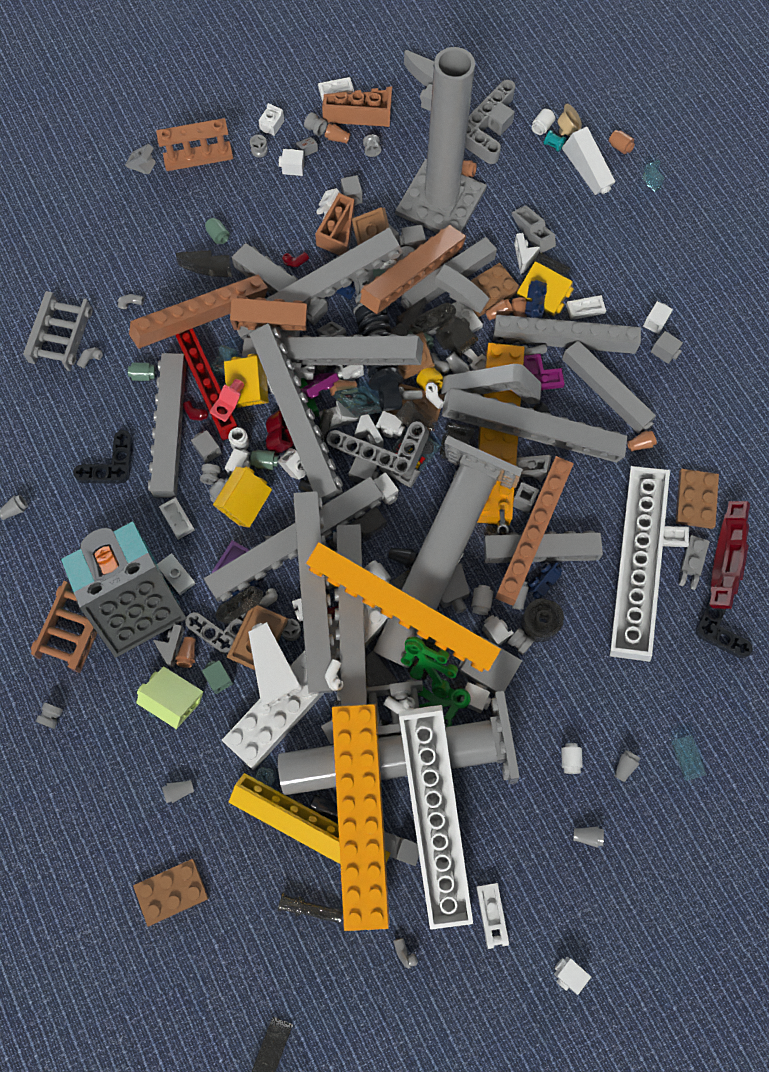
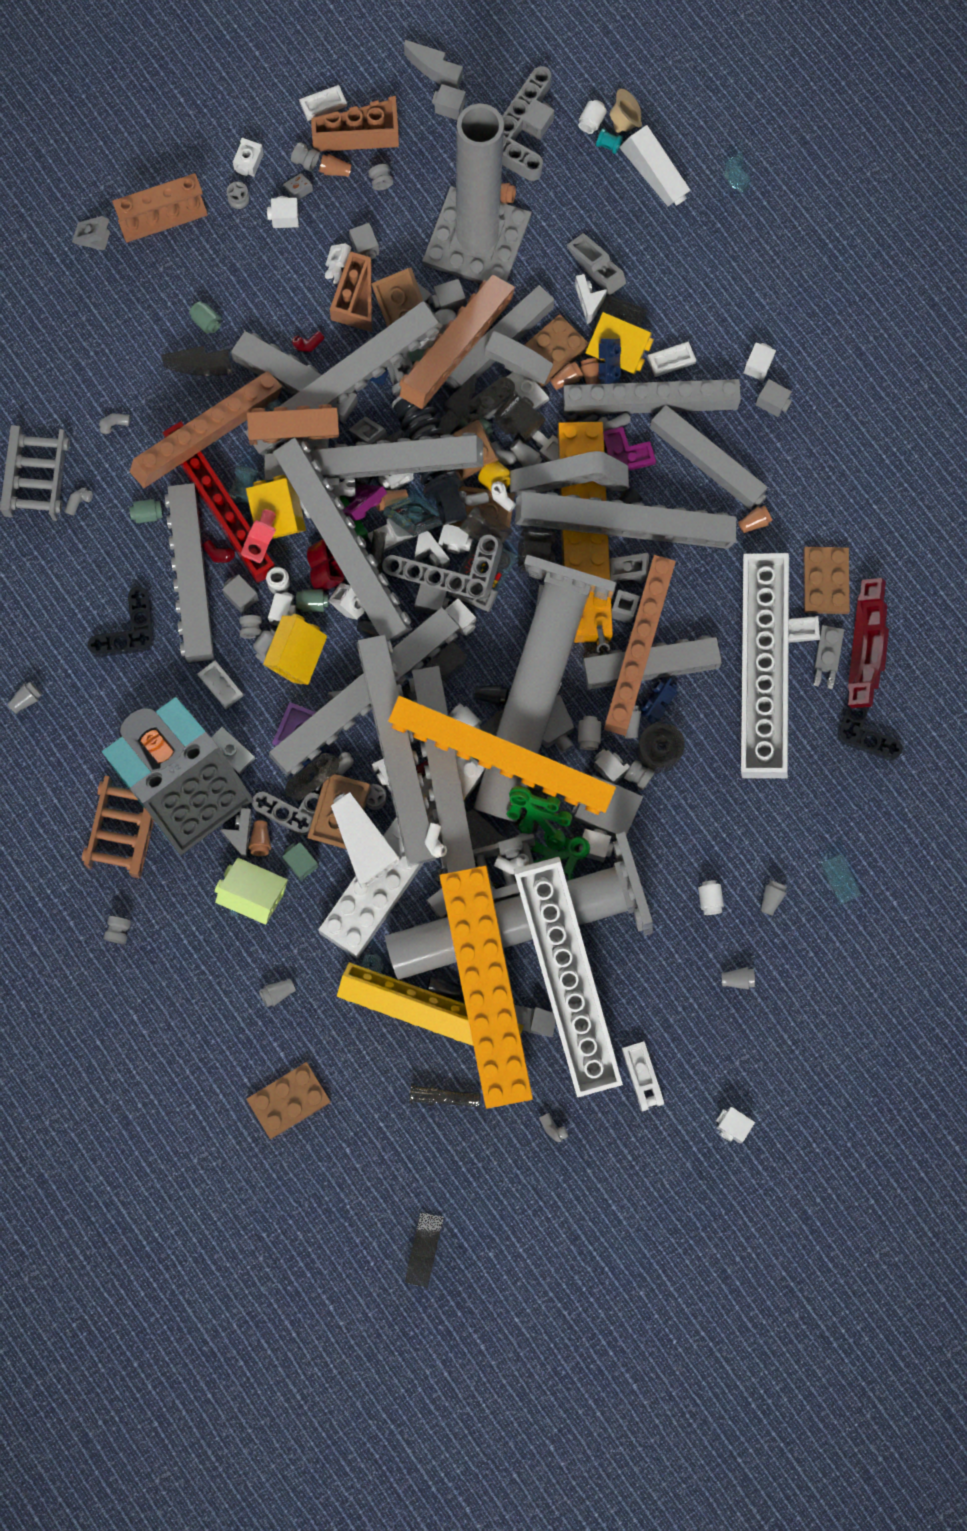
camera: 10 degrees left, 5 degrees up
nougat brick [609,130,635,154] -> none

